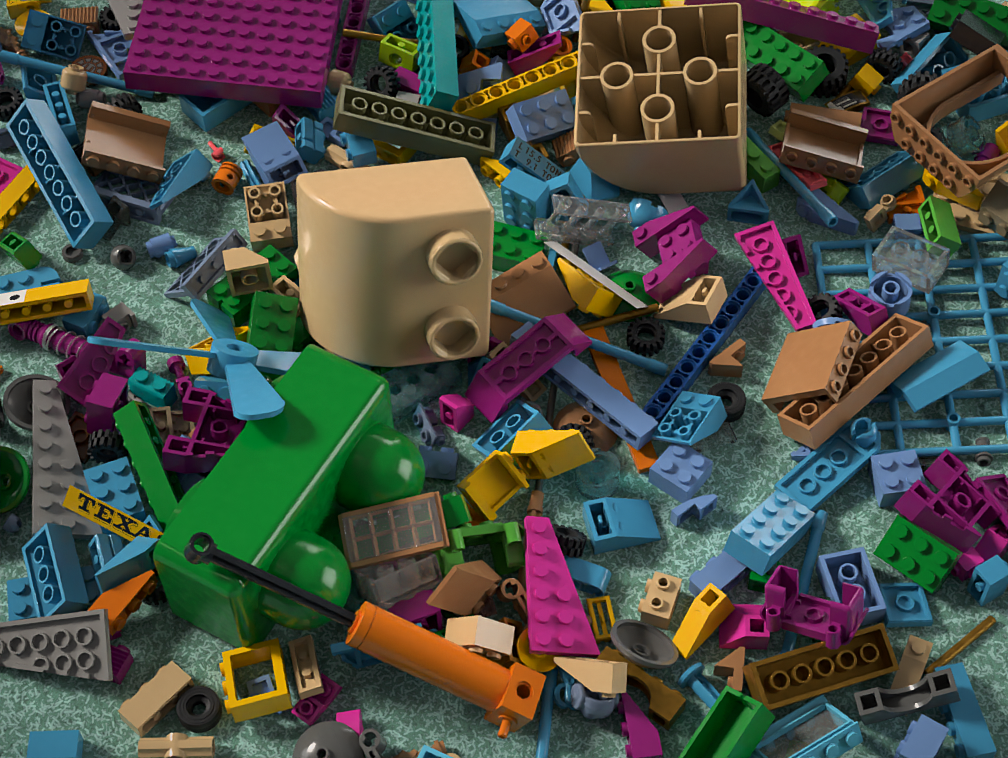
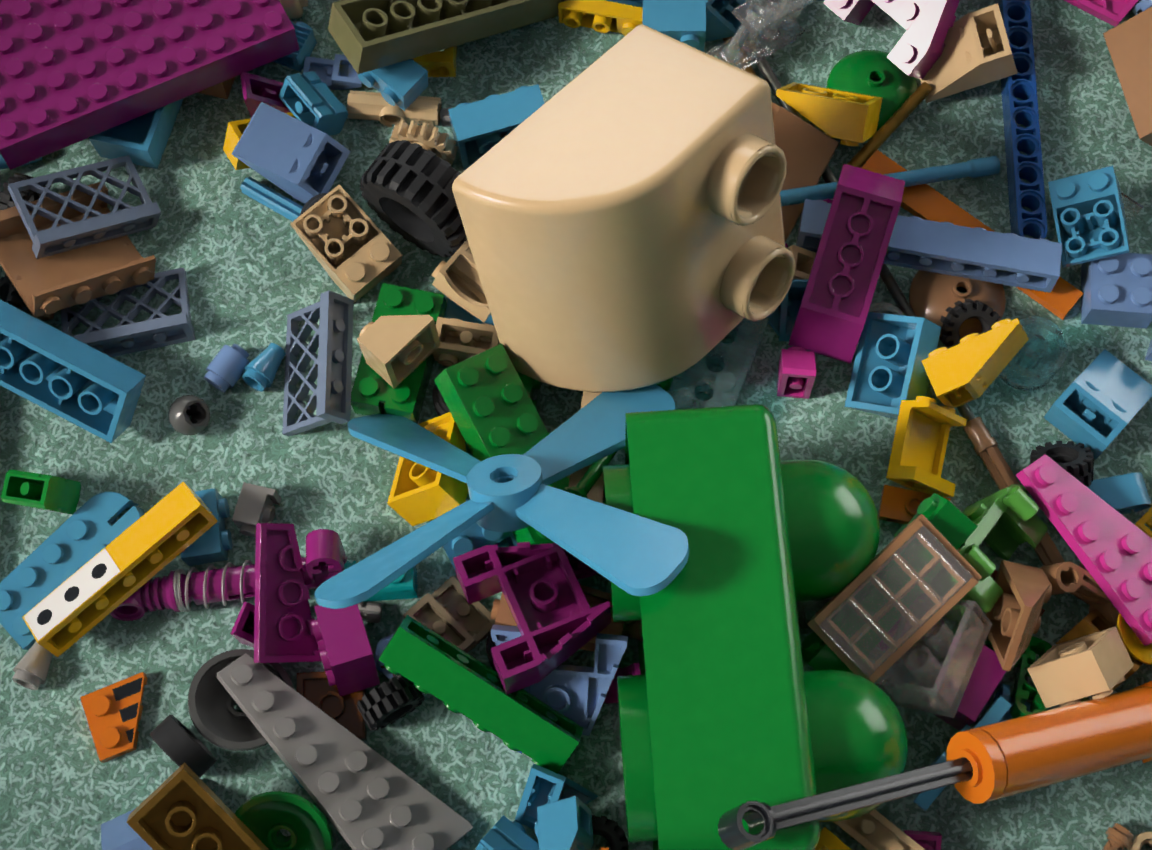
camera: 30 degrees left, 15 degrees up
dark grey tile [62,244,83,263] -> none
yellow sticker [62,485,163,541] -> none
dark azure brick [83,456,147,535] -> none
clear smoke slope [102,195,131,241] -> none
dark azure wedge [149,148,213,210] -> none
magenta bar [167,355,193,401] -> none
coral hand [208,141,225,163] -> none
orange piece [211,161,243,195] -> none
sand blue hinge [413,403,446,446] -> none
medium blue bracket [419,445,459,480] -> none
white sticker [544,241,648,308] -> none
medium blue bracket [582,241,618,272] -> none
black tyre [626,316,666,357] -> none
black tyre [707,382,746,423] -> none
medium nougat slope [708,338,746,378] -> none
none -> sand blue fence [8,155,161,259]

